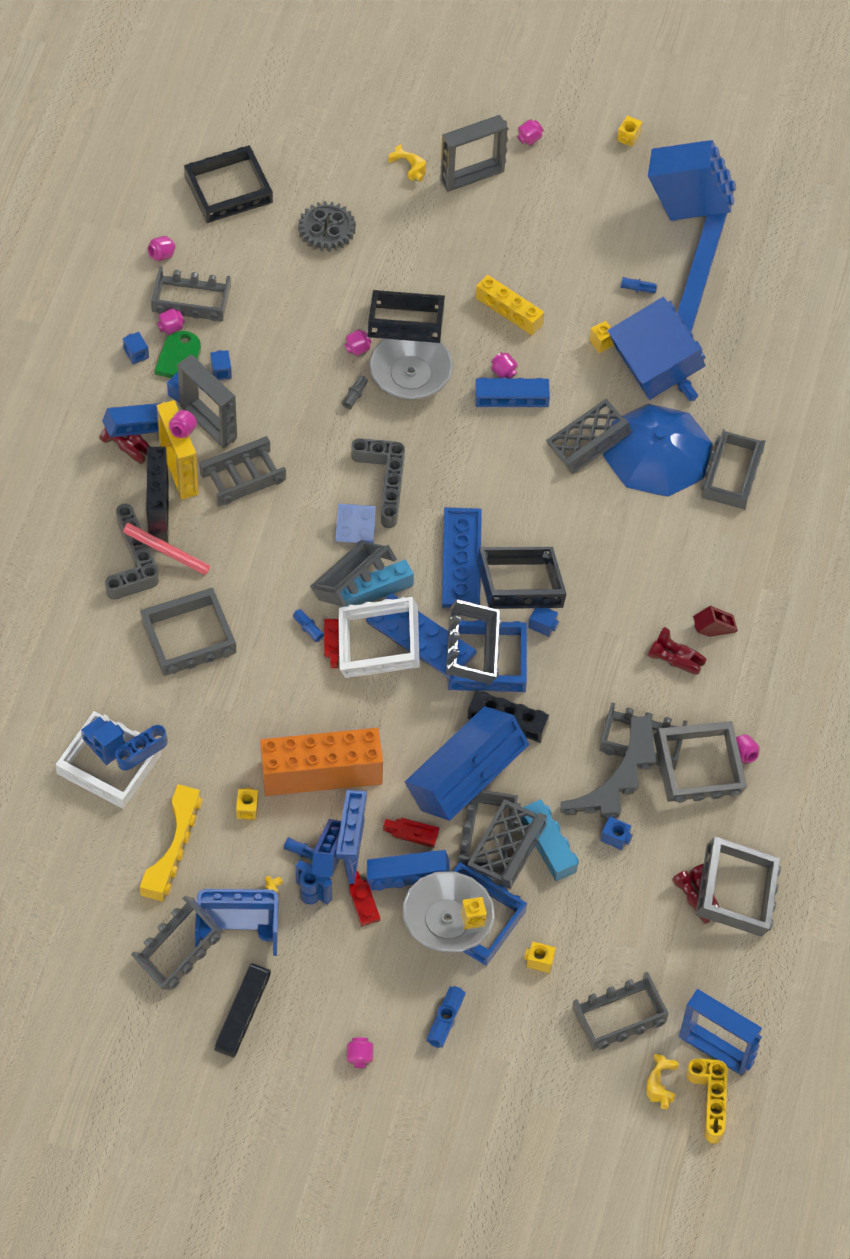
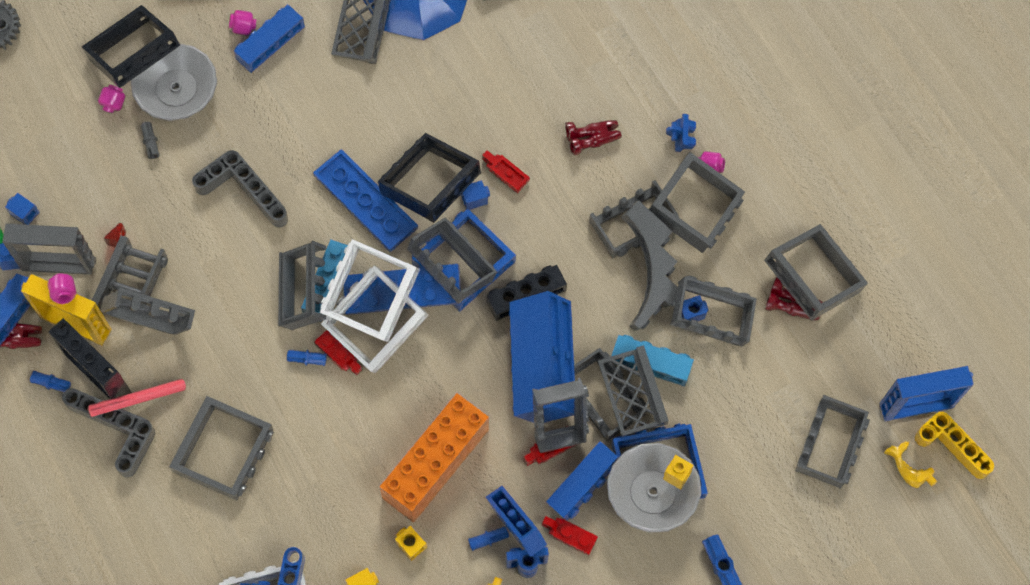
camera: 45 degrees left, 10 degrees up
plate [336,503,376,543] -> none
fence [336,790,367,884] -> none
yellow brick [524,941,556,973] -> none
dark red slope [693,605,738,637] -> none
none -> blue axle [30,371,71,392]
none -> dark grey window [101,287,195,335]
none -> clear red slope [104,223,127,247]
none -> white window [320,239,420,342]
none -> red hinge [482,150,530,194]
none -> dark grey window [532,378,589,453]
none -> blue hips [666,113,696,152]
none -> dark grey window [670,276,757,347]

